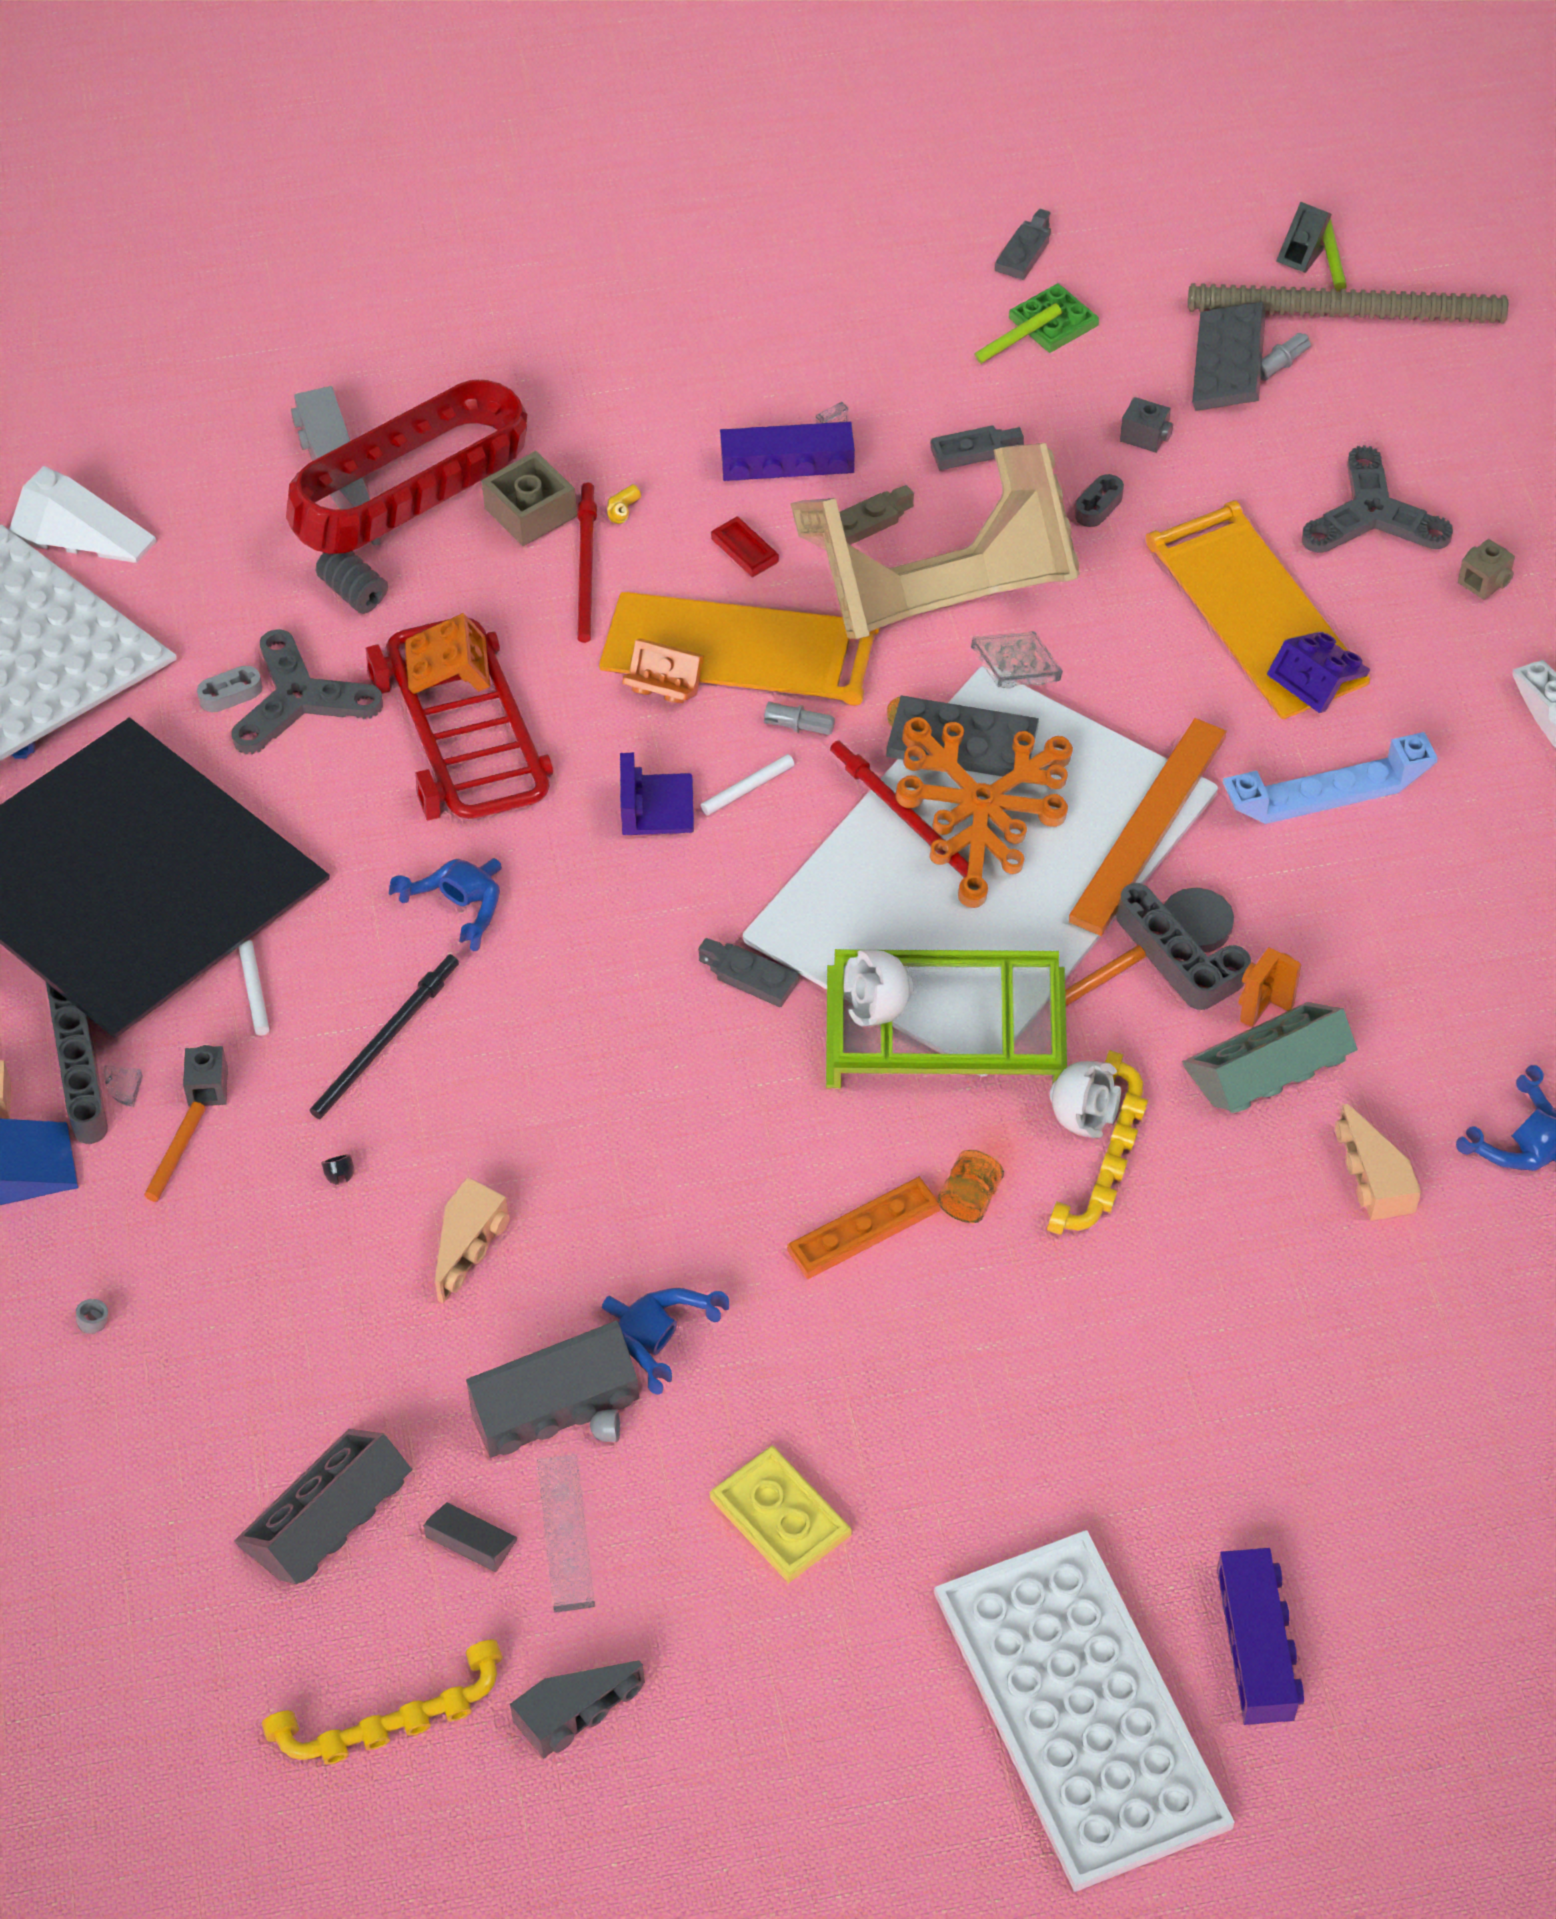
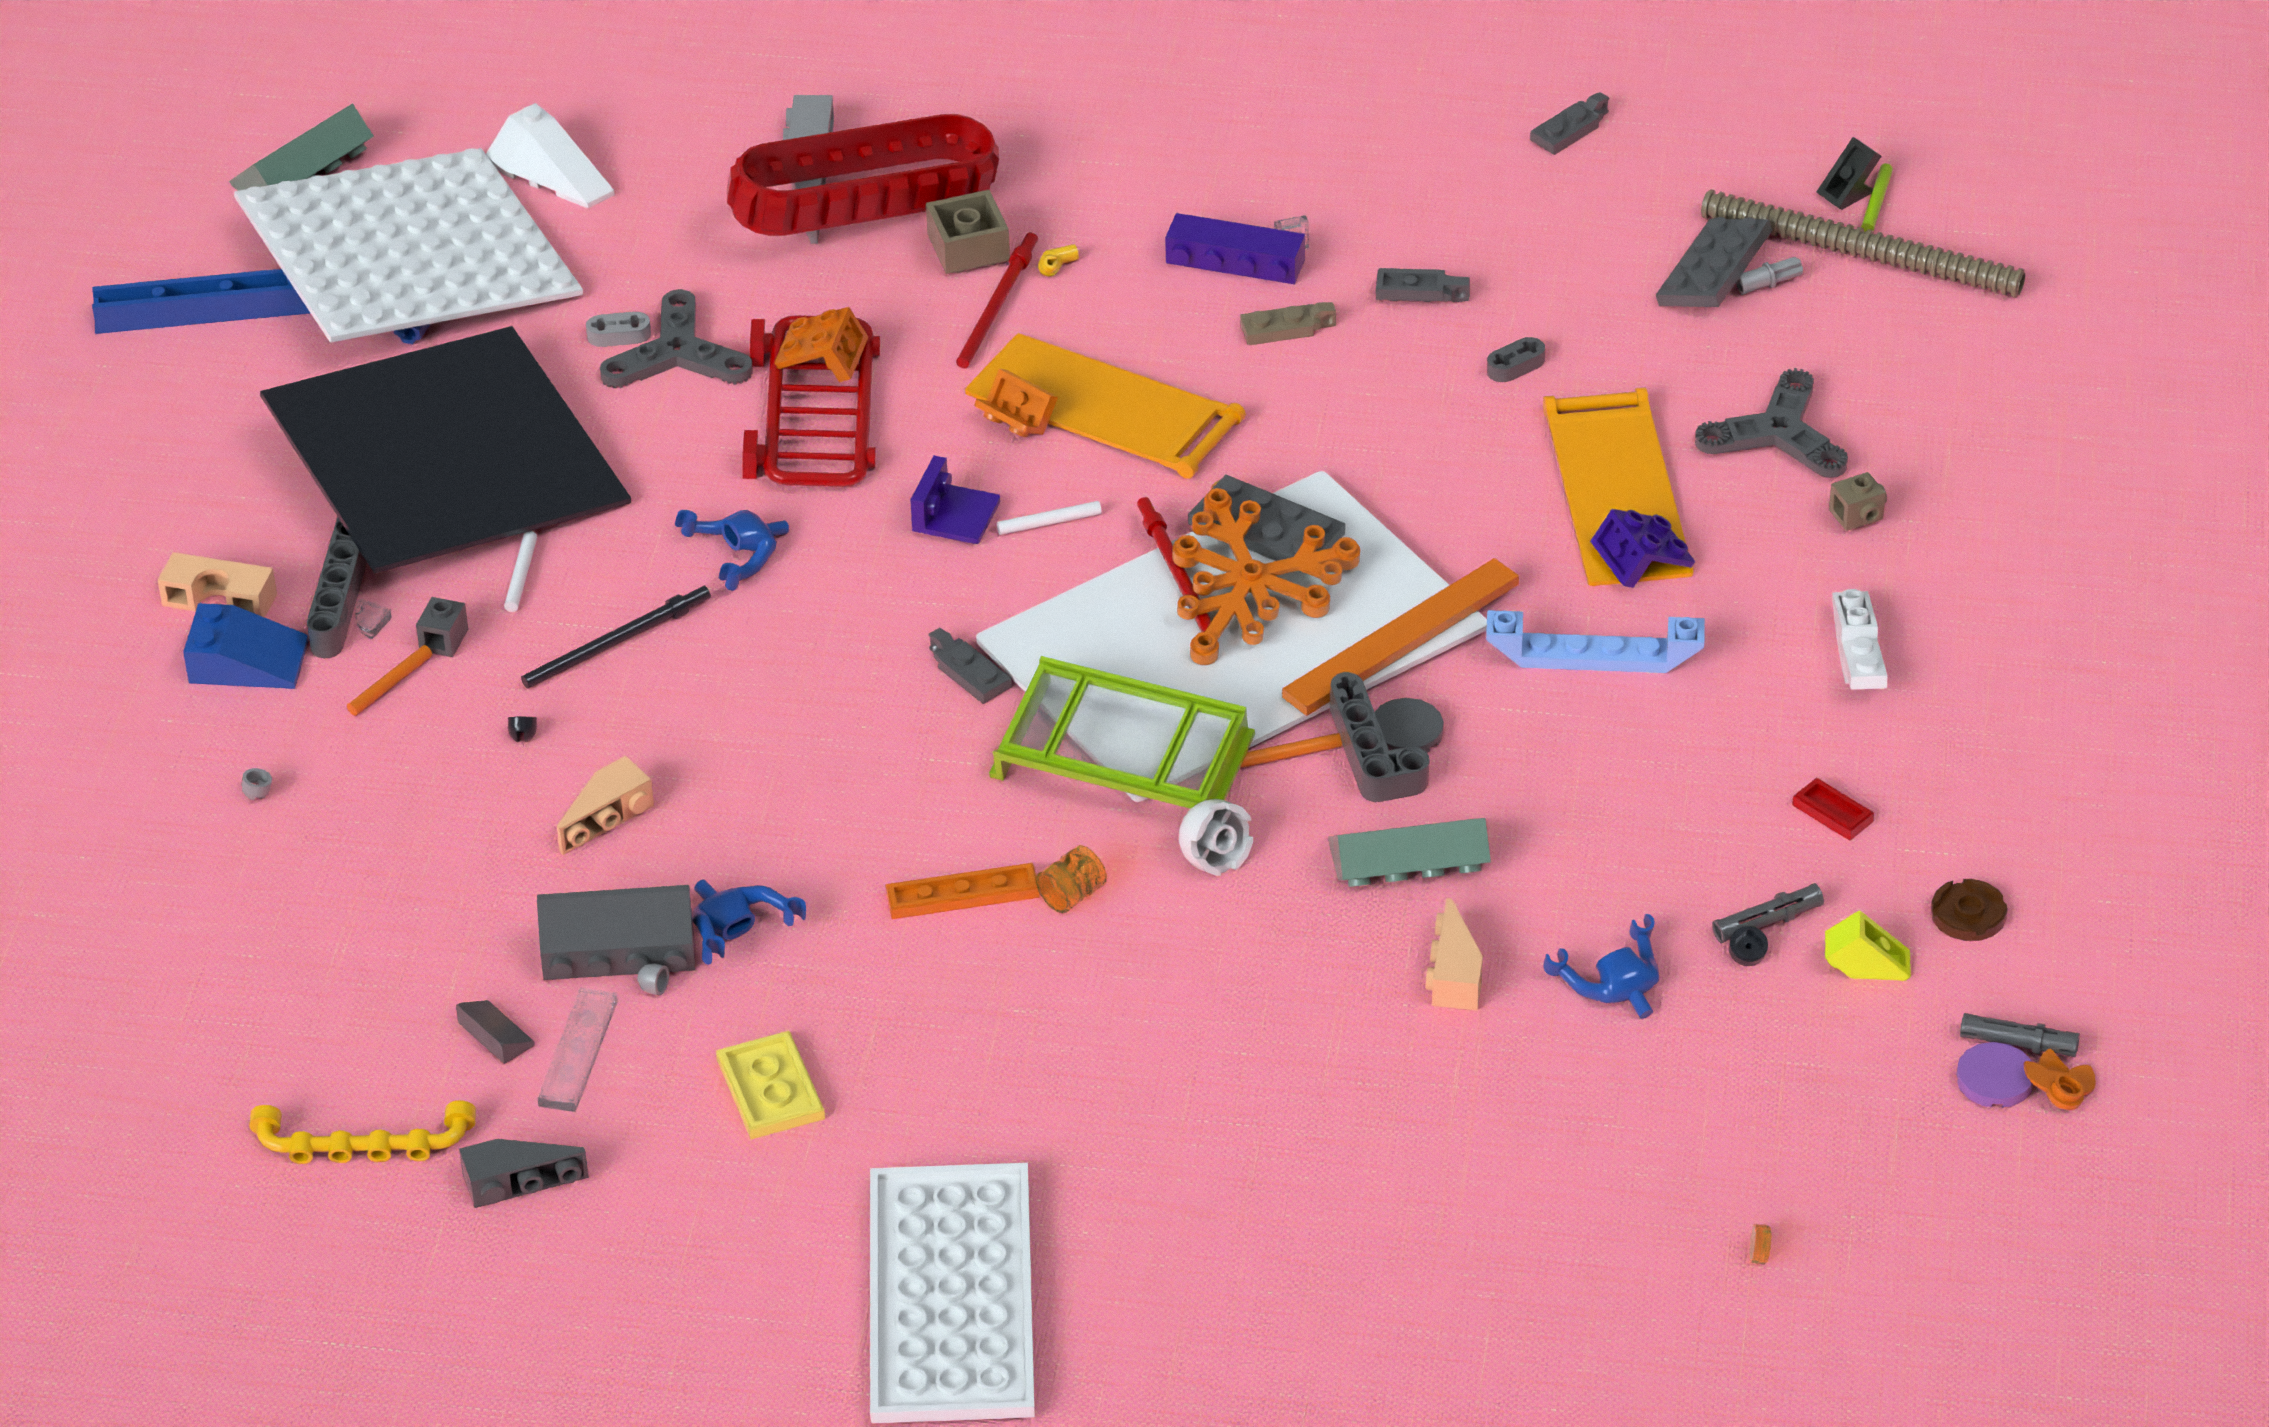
camera: 20 degrees right, 10 degrees down
dark grey slope [234,1429,413,1584] -> none
dark grey piece [315,551,388,614] -> none
red tile [711,516,779,578] -> none
light grey axle [764,701,835,735] -> none
tan panel [790,443,1080,639] -> none
white cylinder [844,950,913,1026] -> none
clear tile [971,631,1063,689] -> none
lime bar [974,303,1062,364] -> none
bright green tile [1009,283,1099,353] -> none
yellow bar [1047,1050,1149,1235] -> none
dark grey brick [1120,397,1174,453] -> none
dark purple brick [1217,1548,1304,1725] -> none
orange bracket [1238,947,1302,1028] -> none

